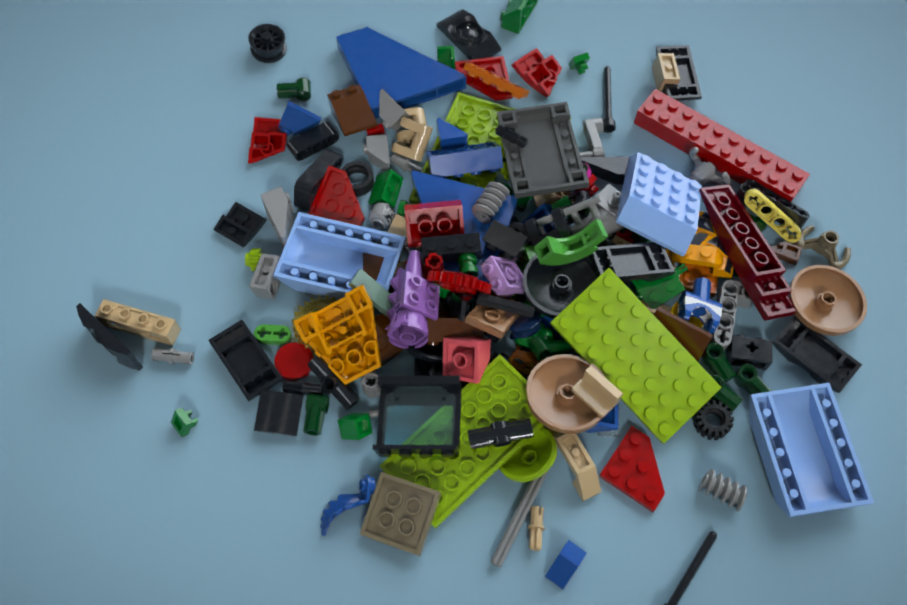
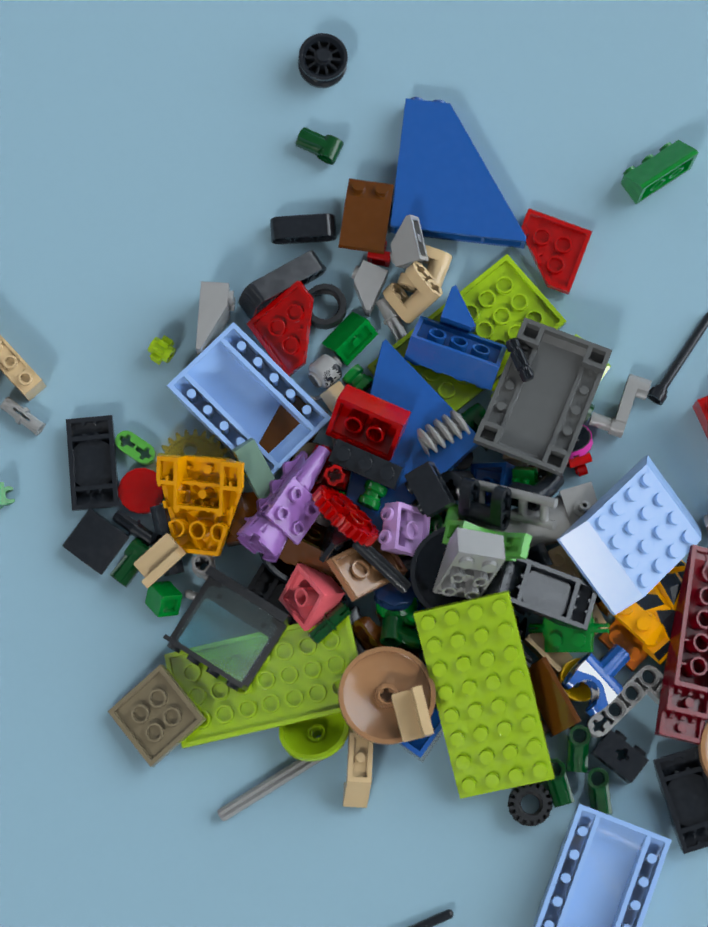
camera: 30 degrees right, 15 degrees up
black slope [213,201,267,248] -> none
red slope [248,117,288,164] -> none
light grey brick [249,253,281,300] -> none
blue slope [278,101,322,136] -> none
blue plant [320,475,376,536] -> none
black slope [436,9,501,60] -> none
green panel [437,46,455,70] -> none
orange plate [463,63,529,99] -> none
black piece [468,418,534,450] -> none
red slope [511,48,562,97] -> none
tan axle [528,506,545,551] -> none
blue slope [545,540,587,590] -> none
green tile [568,52,590,75] -> none
slope [581,157,629,185] -> none
red plate [599,426,665,513] -> none
light grey piece [698,469,747,512] -> none
none -> tan panel [134,533,186,589]
none -> dark green axle [309,602,352,644]
none -> light grey slope [433,527,505,599]

